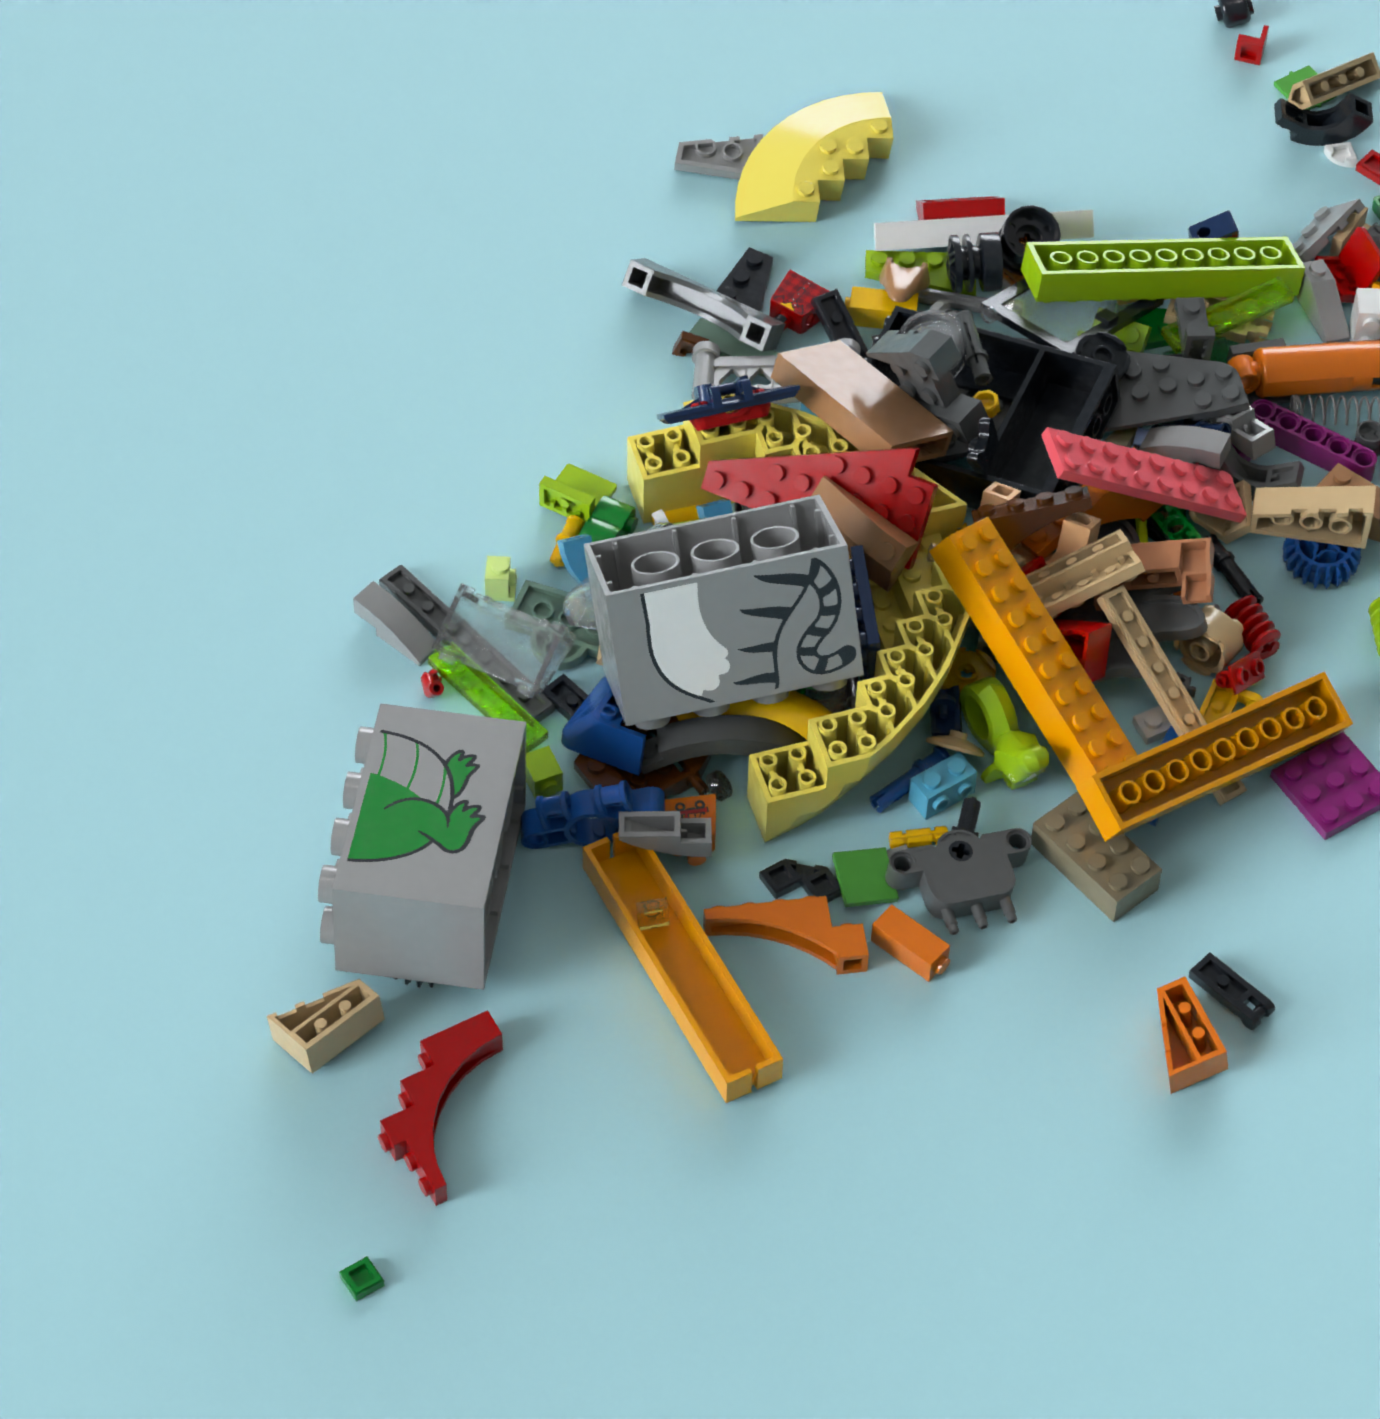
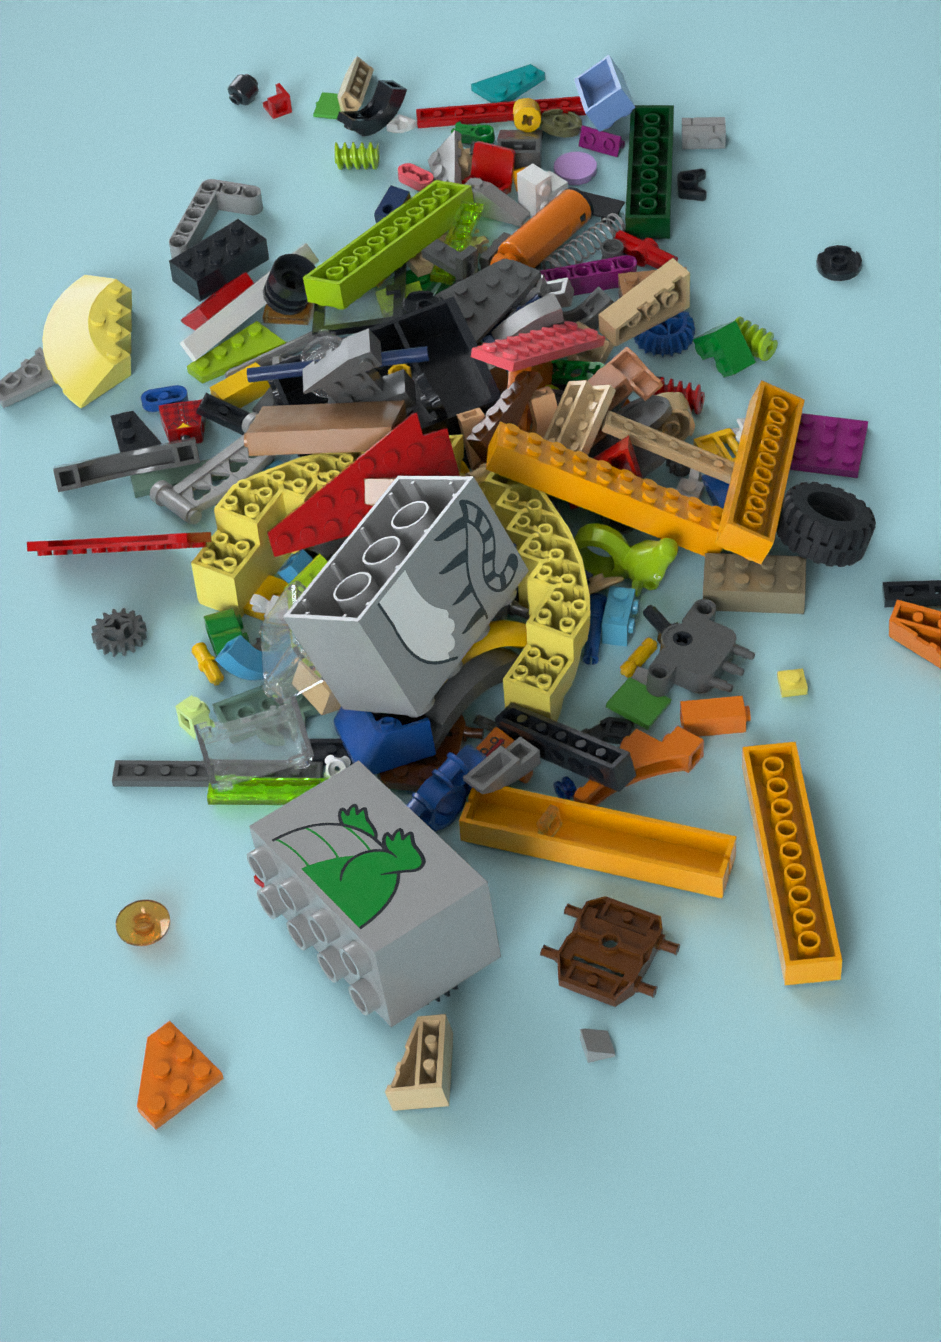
camera: 40 degrees left, 5 degrees down
green tile [339,1256,385,1302] -> none
light grey slope [353,581,440,666] -> none
red arch [378,1010,503,1206] -> none
red arm [421,669,444,698] -> none
lime bracket [539,464,617,522] -> none
dark blue piece [657,375,800,431] -> none
reddish brown tile [672,331,709,357] -> none
medium nougat animal [879,257,930,302] -> none
black wheel [946,232,1003,294] -> none
red hinge [1215,649,1265,695] -> none
none -> red wing [27,532,212,556]
none -> dark grey gear [91,608,147,657]
none -> clear orange dish [115,900,171,946]
none -> orange plate [137,1021,224,1130]
none -> blue plate [141,385,188,412]
none -> light grey beam [169,179,263,259]
none -> black brick [169,219,269,302]
none -> dark blue piece [247,346,429,383]
none -> white plate [324,755,351,780]
none -> lime piece [334,142,380,170]
none -> coral beam [398,163,434,191]
none -> black brick [494,702,636,792]
none -> reddish brown piece [540,896,680,1007]
none -> clear blue bush [553,776,577,800]
none -> light grey slope [580,1028,615,1063]
none -> green brick [692,320,756,378]
none -> light orange brick [742,741,842,985]
none -> black tyre [776,482,876,567]
none -> light yellow plate [777,668,808,697]

